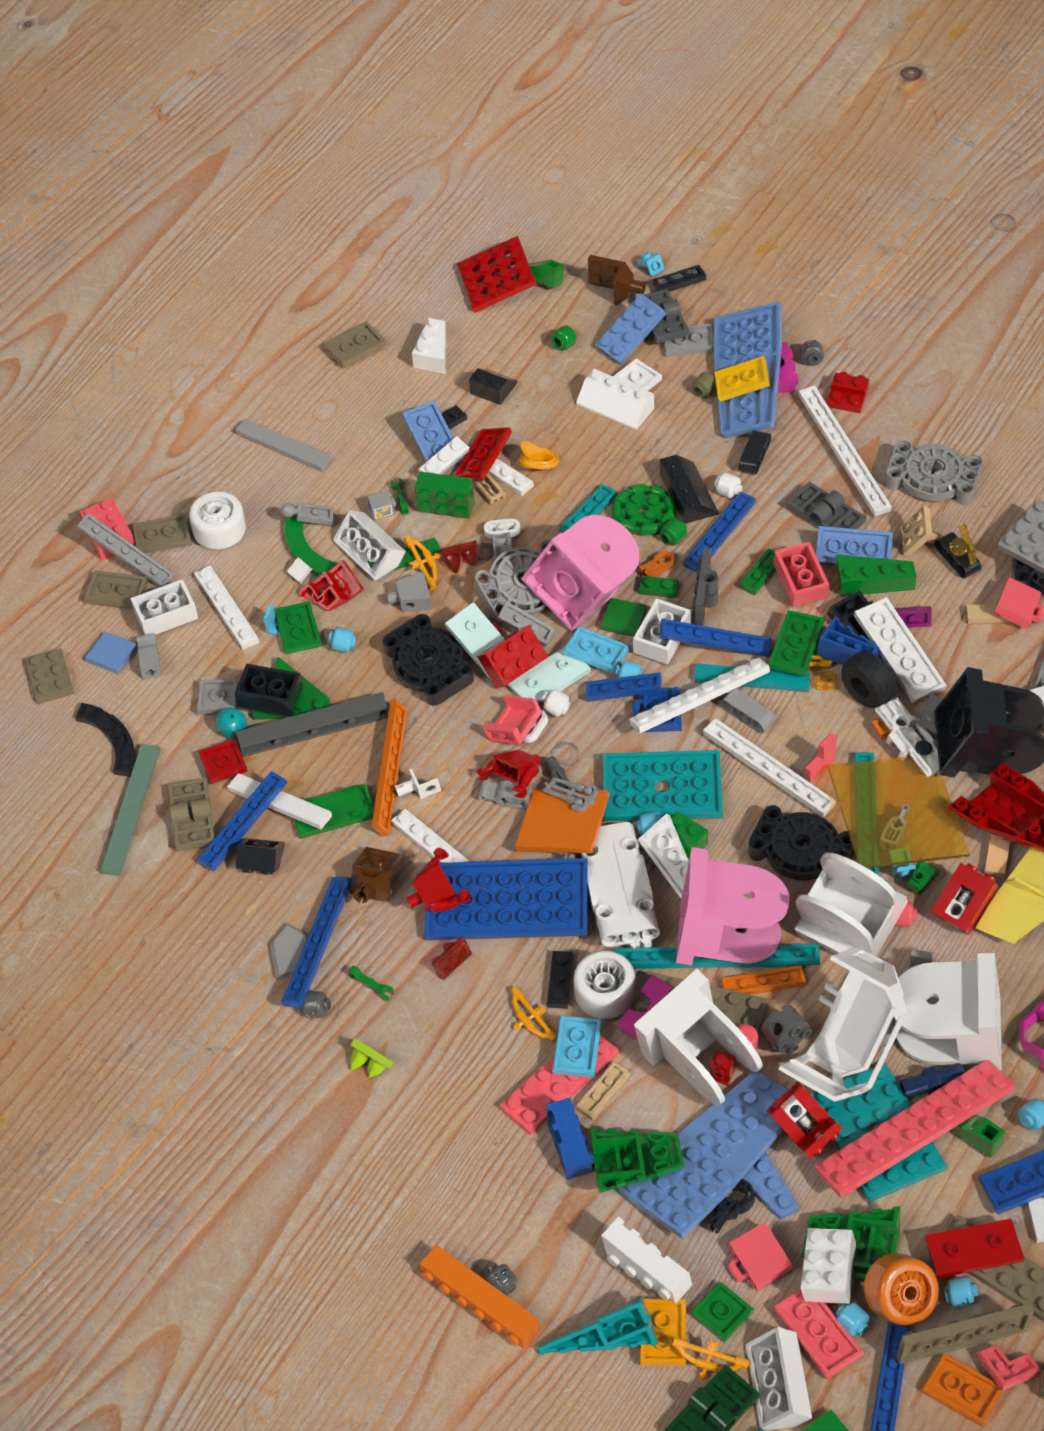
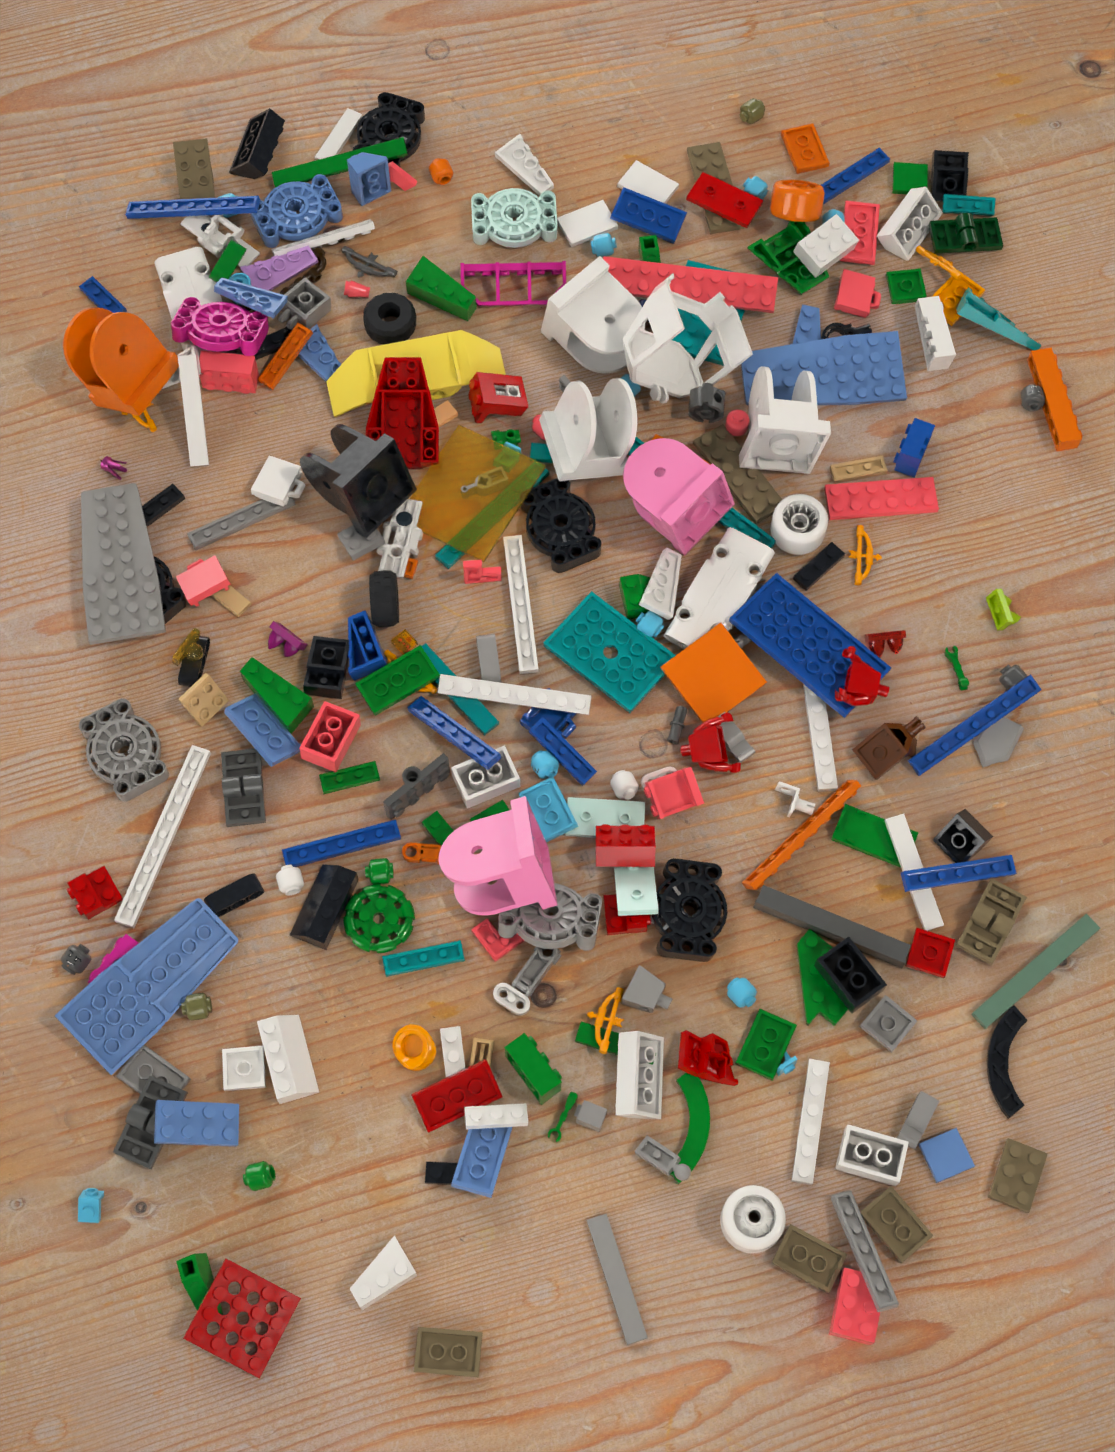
camera: 145 degrees left, 15 degrees up
teal helmet [215,707,247,740] -> none
white tile [287,557,312,583] -> none
clear red tile [440,540,478,573] -> none
black slope [469,368,518,405] -> none
light grey plate [497,601,555,646] -> none
light grey piece [543,777,599,812] -> none
medium azure tile [552,1016,602,1078] -> none
reddish brown plate [588,255,646,305] -> none
green wedge [590,1127,684,1193] -> none
dark pink arch [617,974,673,1043] -> none
black plate [653,265,706,292] -> none
yellow plate [715,356,770,402] -> none
red brick [766,1081,842,1159] -> none
white plate [853,597,947,704] -> none
dark tan plate [896,1303,1034,1364] -> none
coral tile [977,1344,1041,1391] -> none

